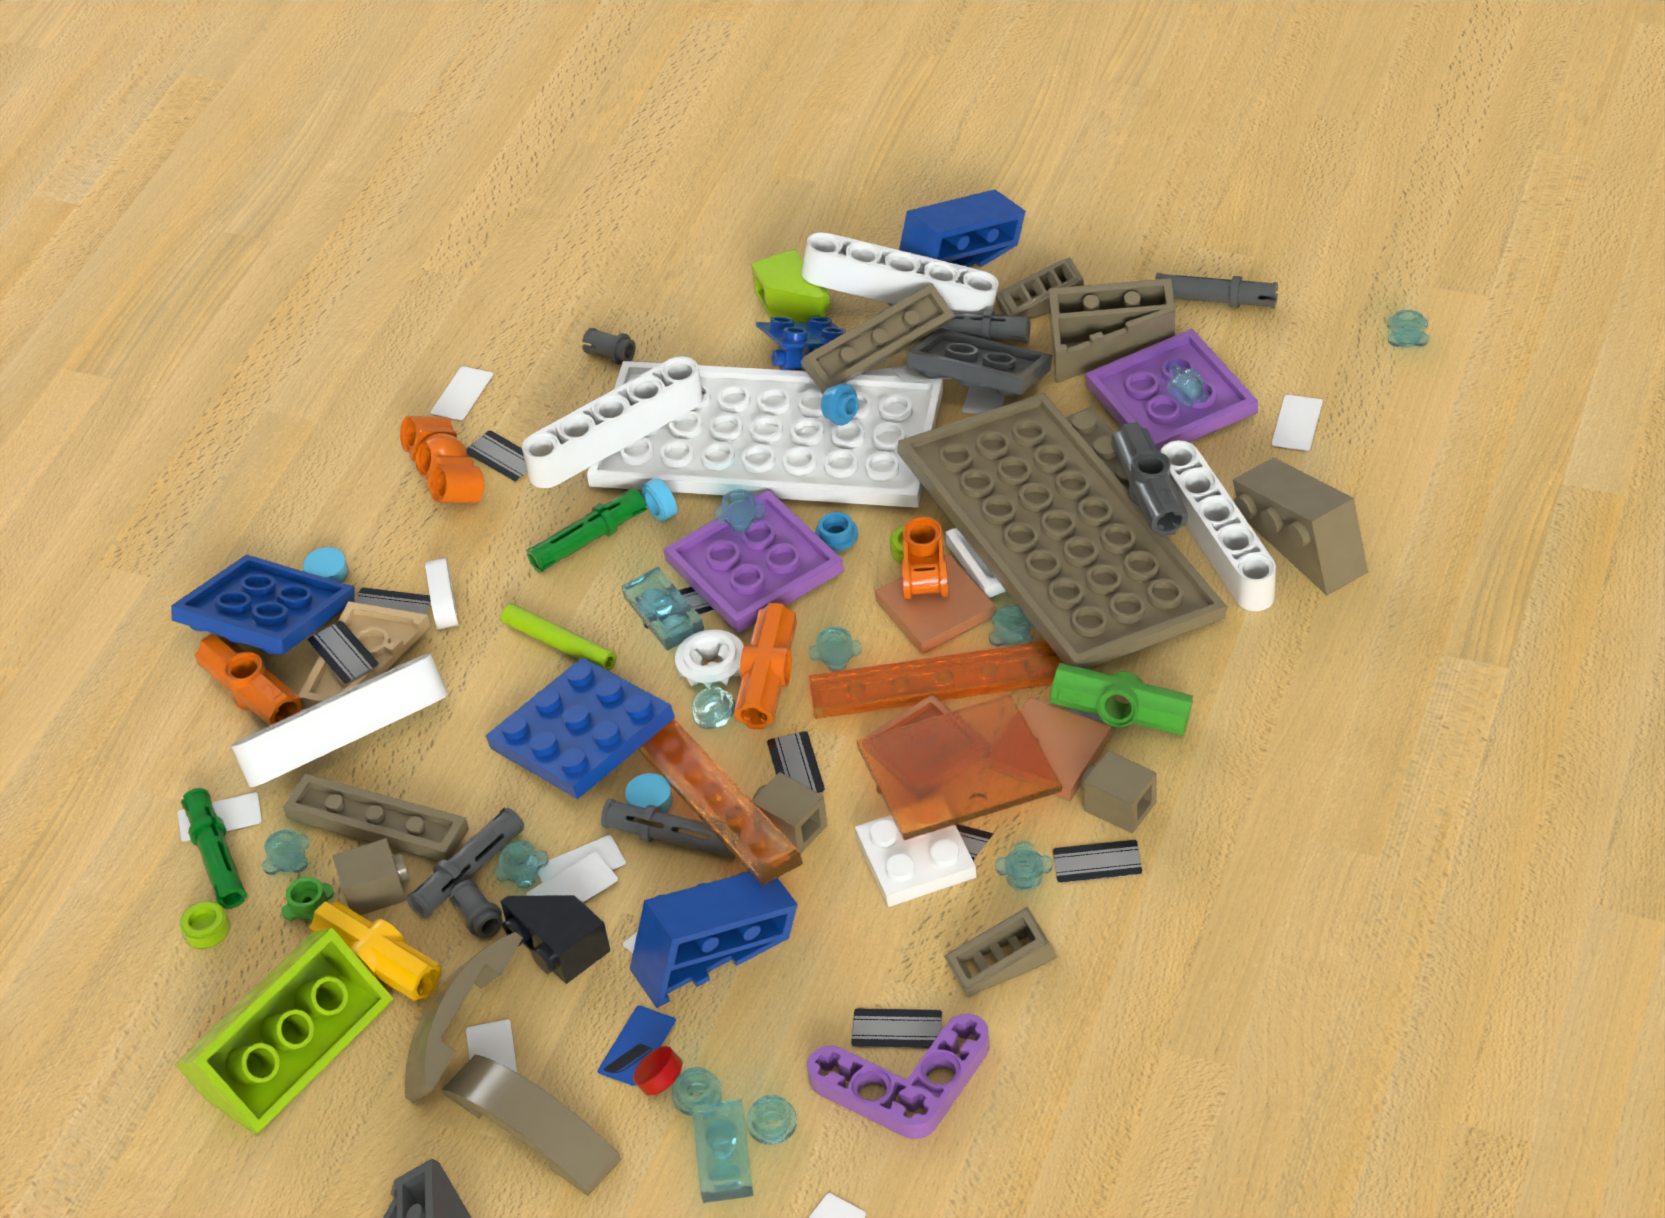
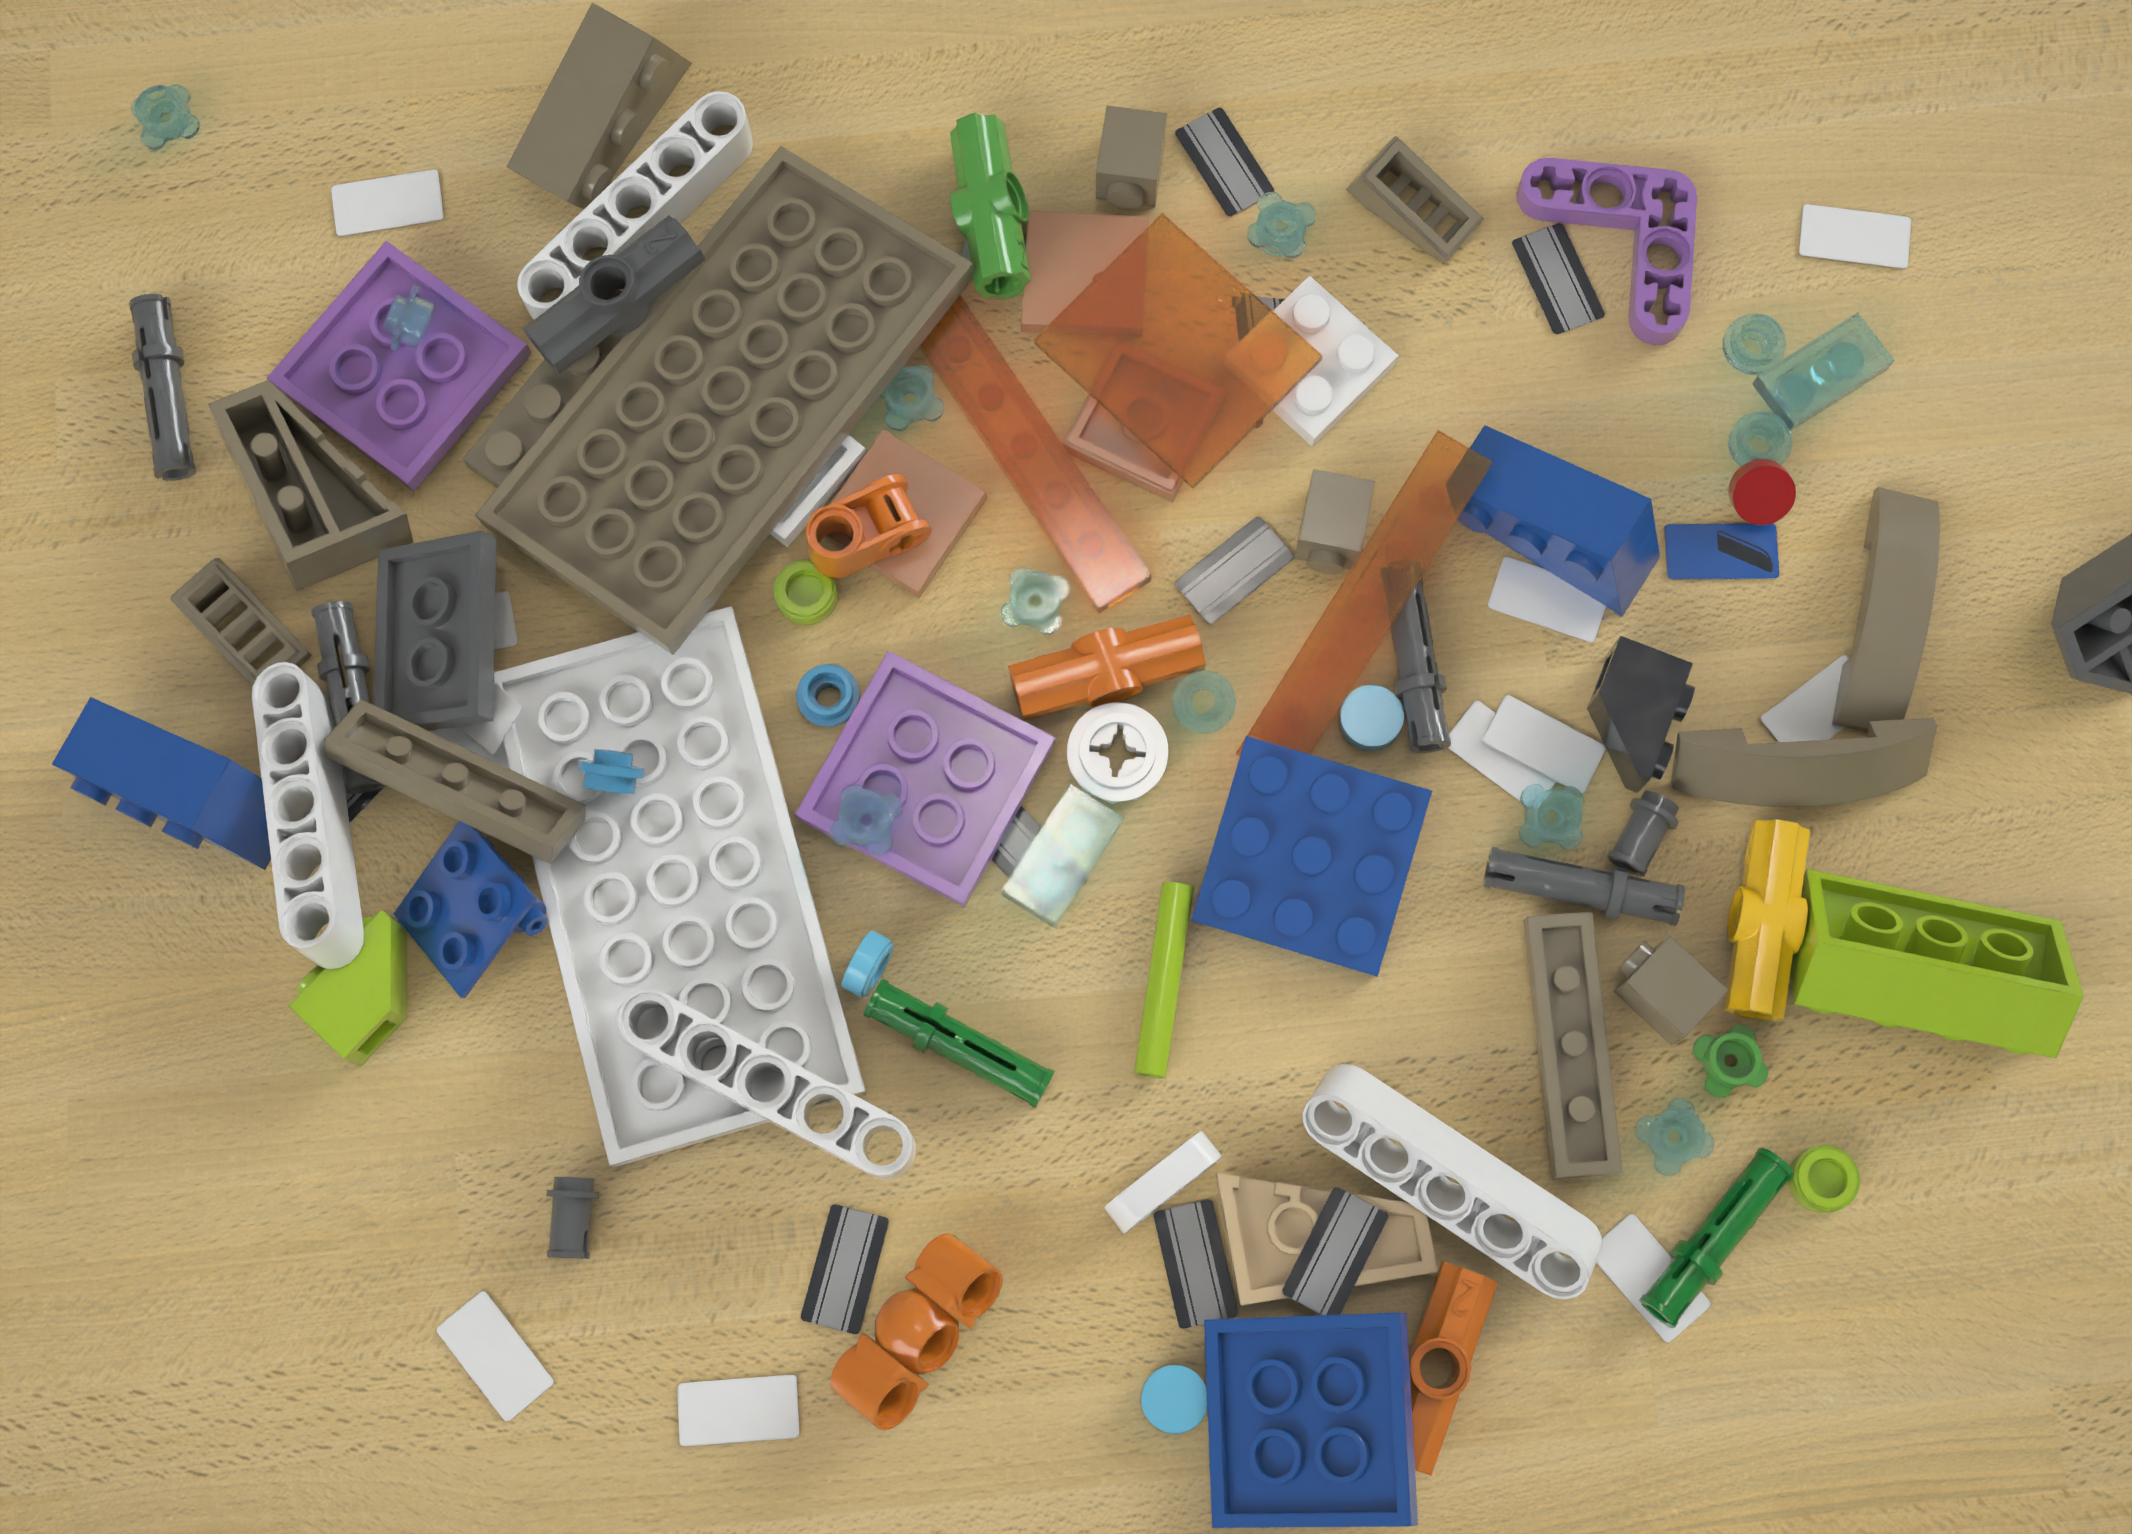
camera: 120 degrees left, 30 degrees up
none -> white sticker [437,1291,554,1421]

